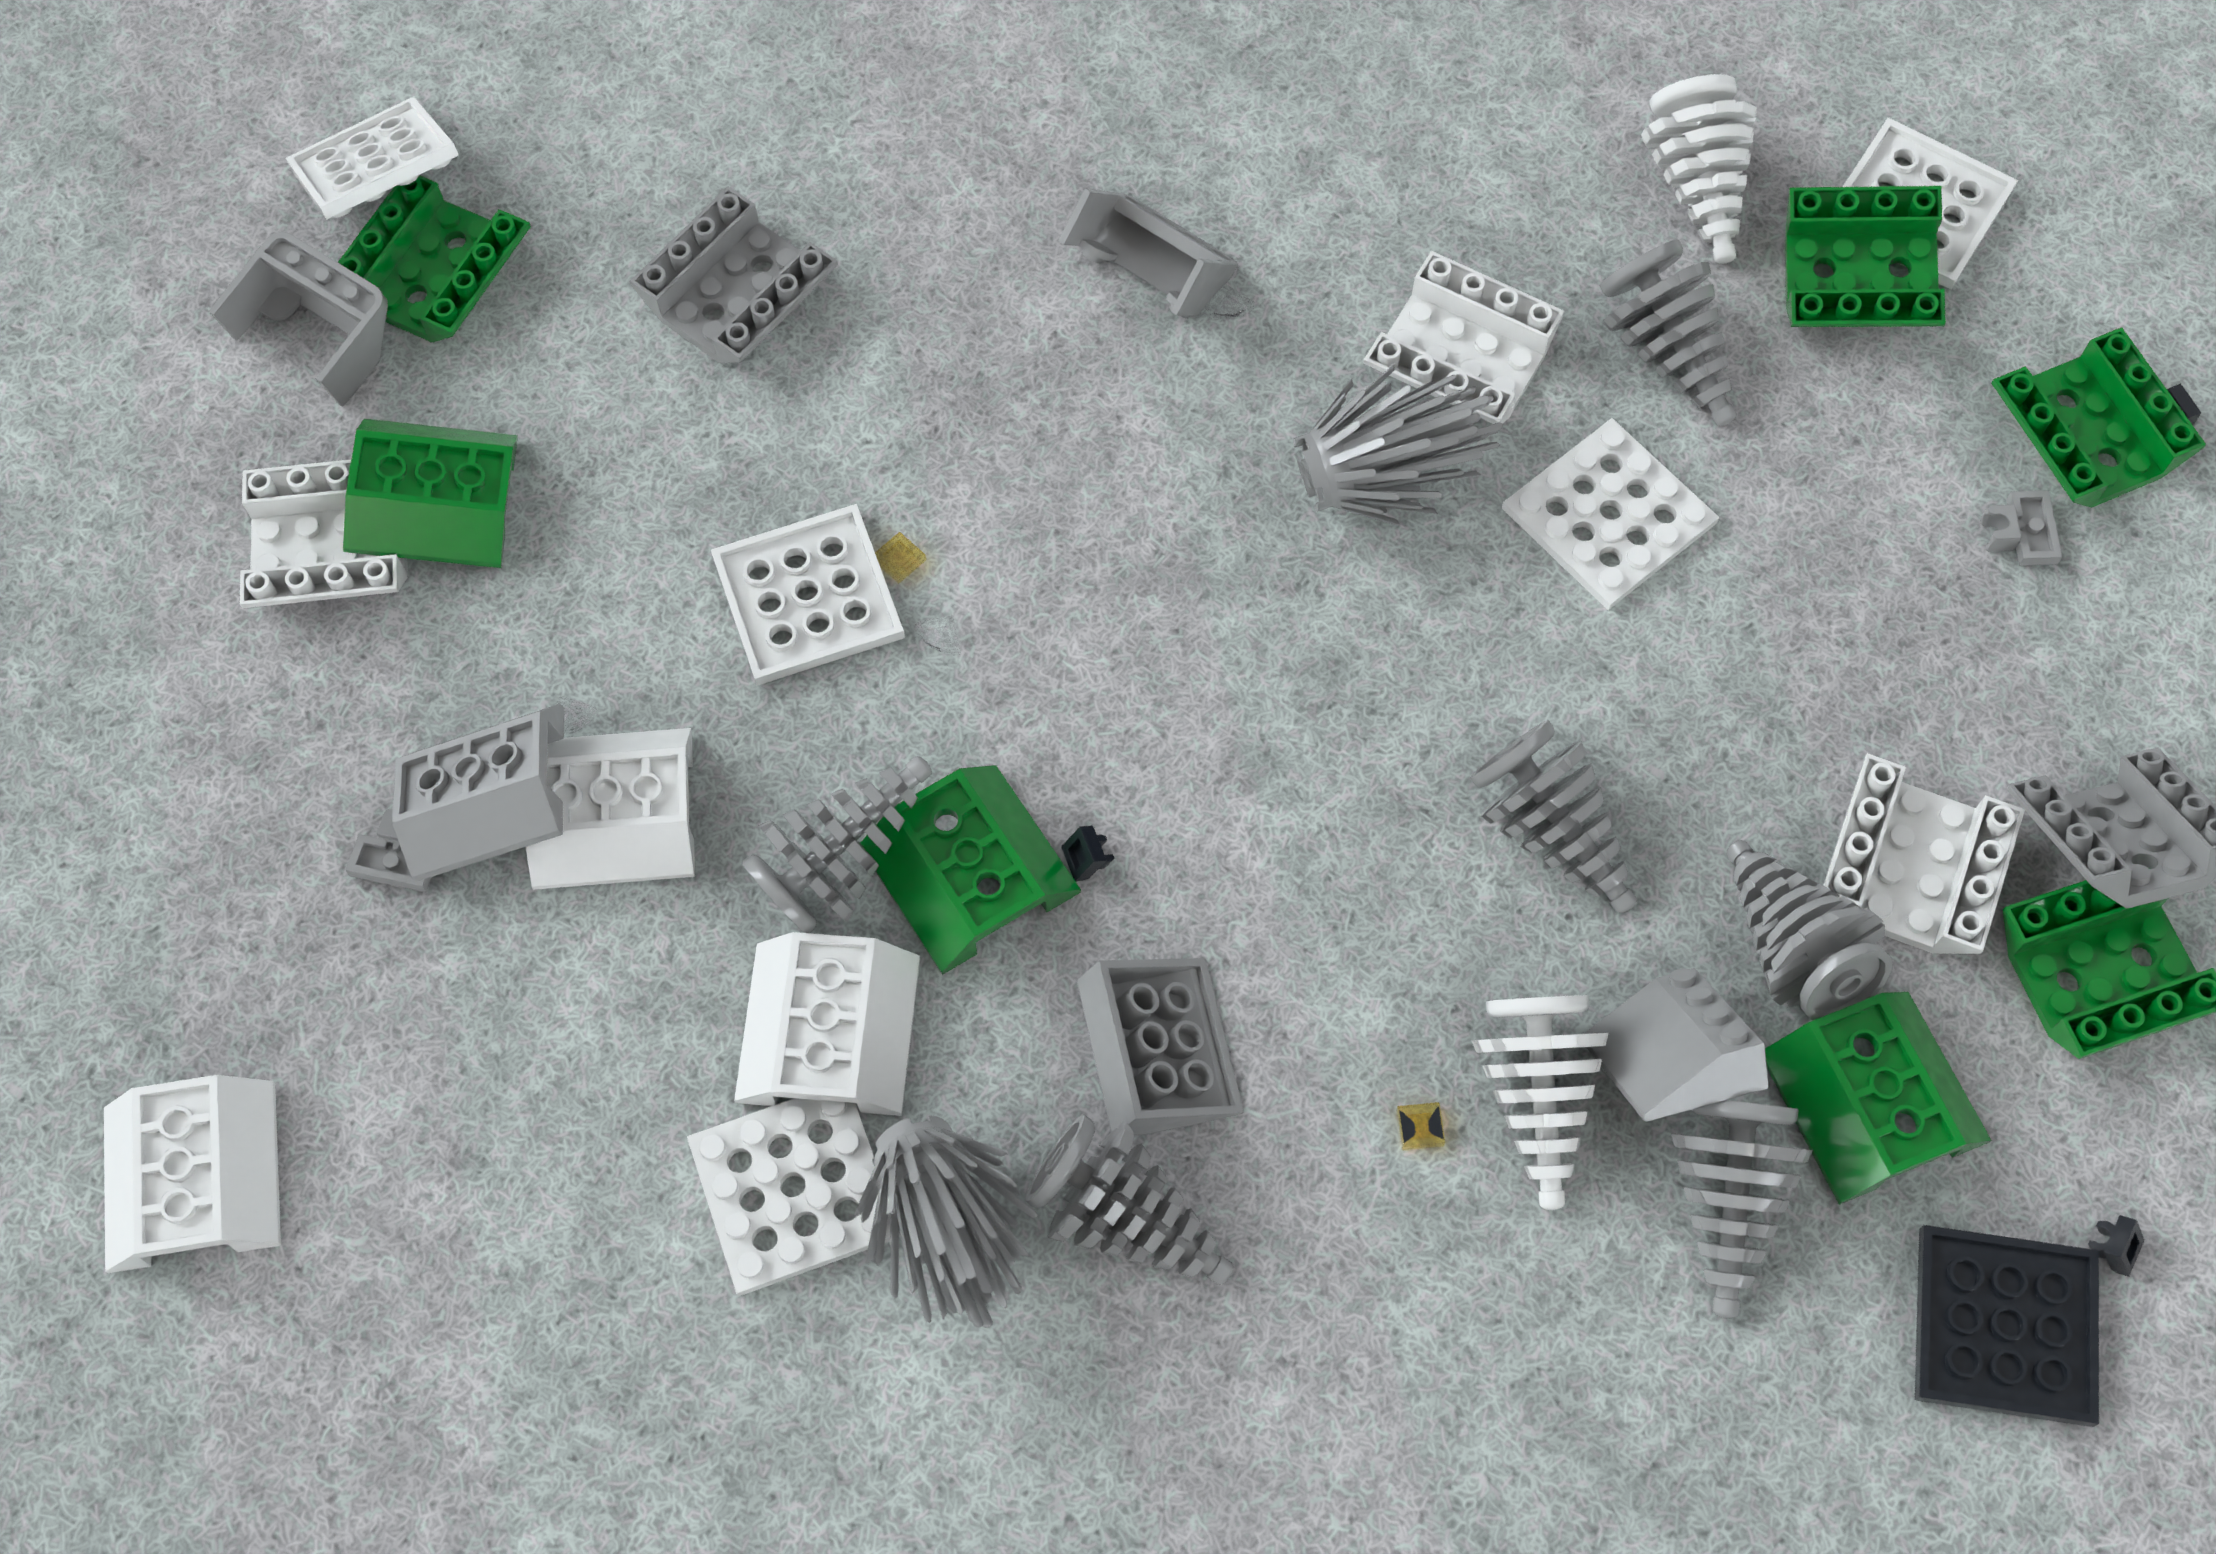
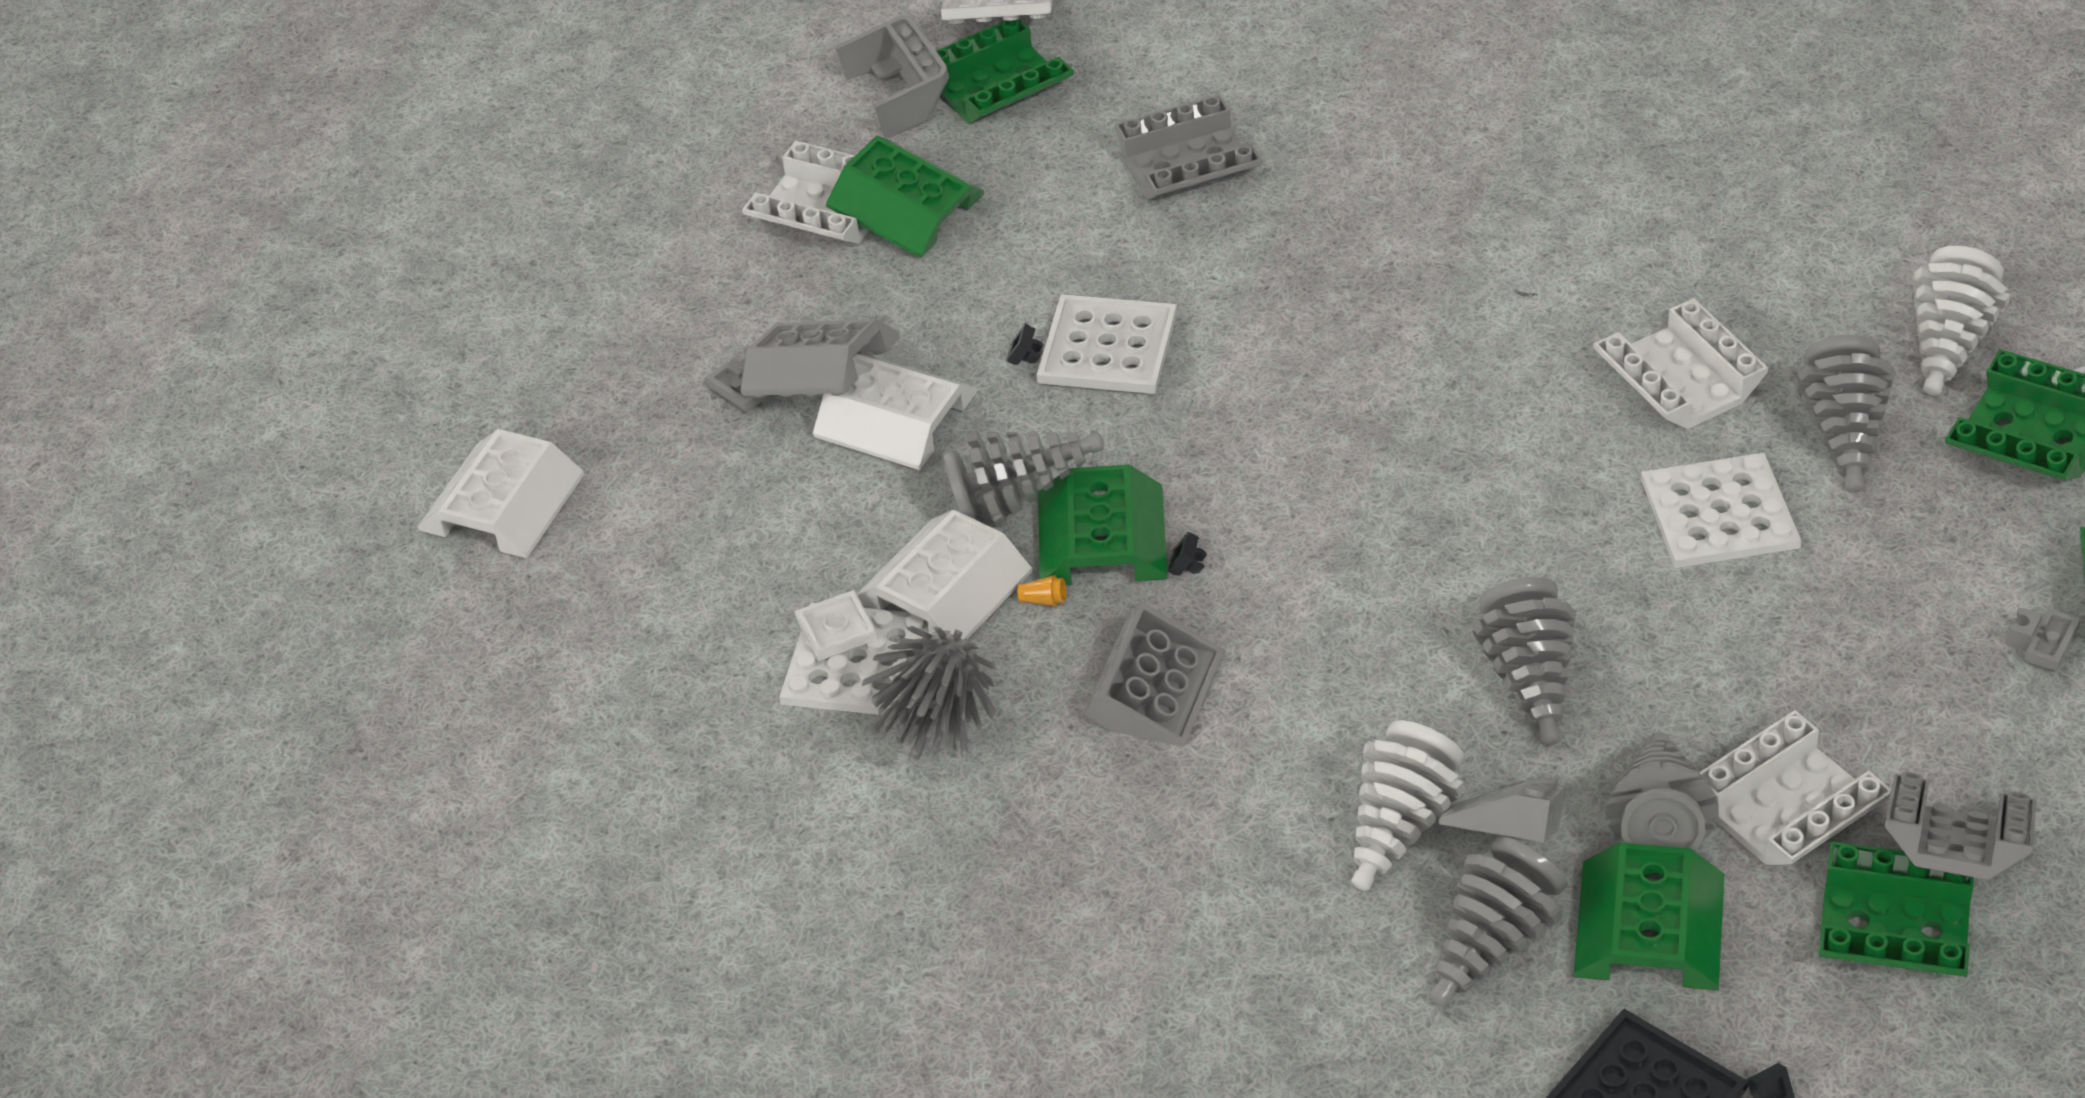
camera: 35 degrees right, 20 degrees down
clear yellow tile [875,532,926,584] -> none
light grey plant [1025,1114,1234,1285] -> none
light grey windscreen [1058,188,1238,319] -> none
light grey plant [1293,364,1503,526] -> none
clear yellow tile [1396,1102,1445,1150] -> none
none -> white tile [795,590,879,661]
none -> black tile [1006,323,1044,365]
none -> light orange cone [1017,575,1067,607]

